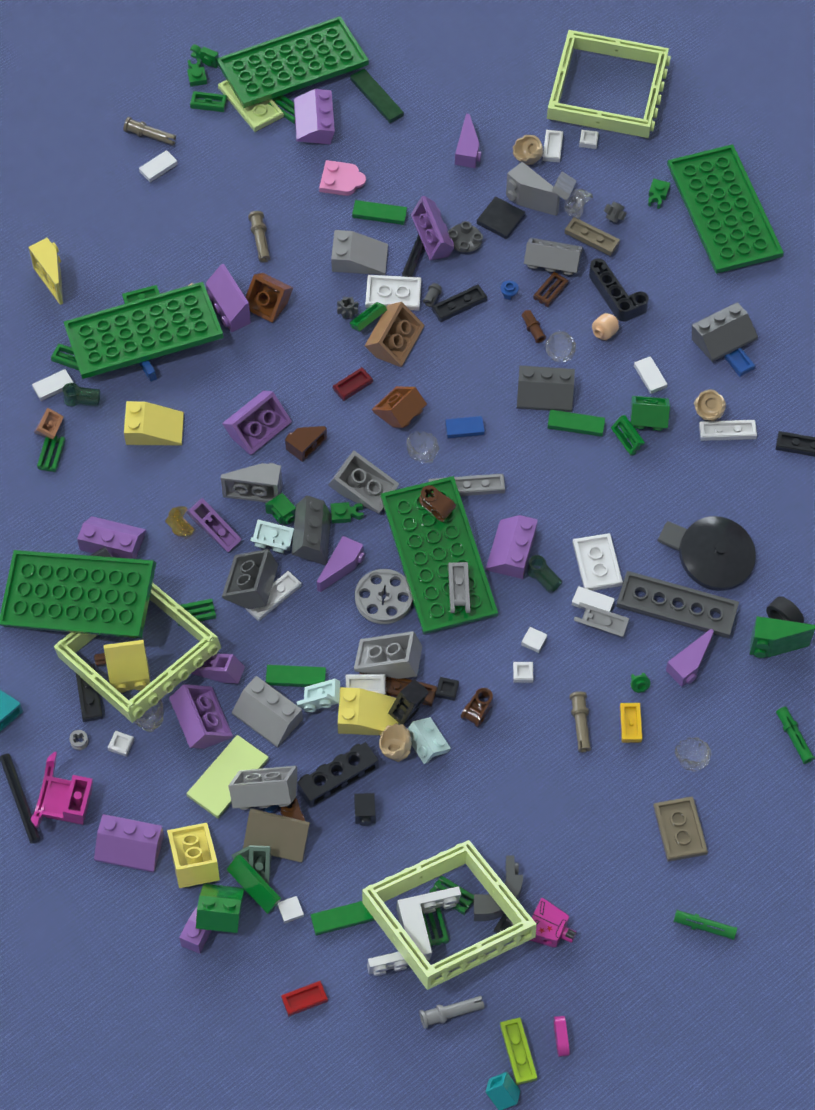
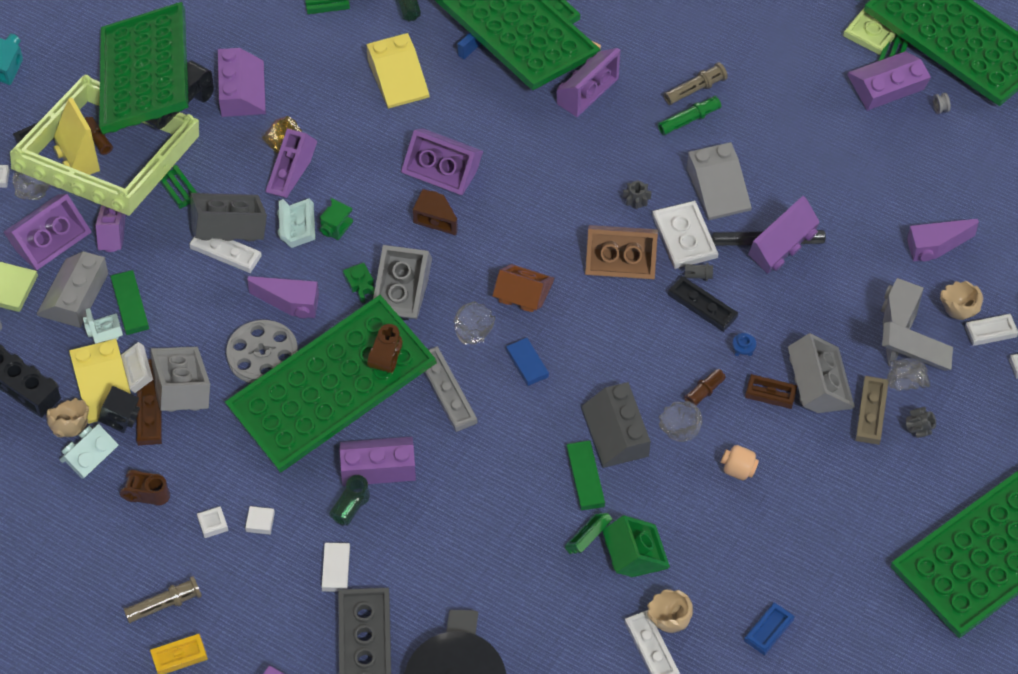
camera: 70 degrees right, 5 degrees down
light grey slope [221,463,283,503] -> none
dark orange slope [245,273,293,323] -> none
dark grey slope [292,495,331,565] -> none
bright pink plate [319,160,366,196] -> none
dark red tile [333,367,373,401] -> none
green tile [349,302,387,331] -> none
dark green tile [350,69,404,123] -> none
green tile [352,200,407,225] -> none
black tile [436,677,459,701] -> none
dark grey dish [448,221,483,252] -> none
light grey hinge [448,562,470,613] -> none
black tile [476,196,525,239] -> none
white tile [572,533,623,591] -> none
light grey hinge [574,602,629,637] -> none
black beam [589,258,649,322] -> none
green plate [630,673,650,693] -> none
white tile [634,356,667,394] -> none
green plate [648,178,670,209] -> none
dark grey slope [692,302,758,362] -> none
none -> green pin [657,96,721,136]
none -> light grey bush [933,93,951,114]

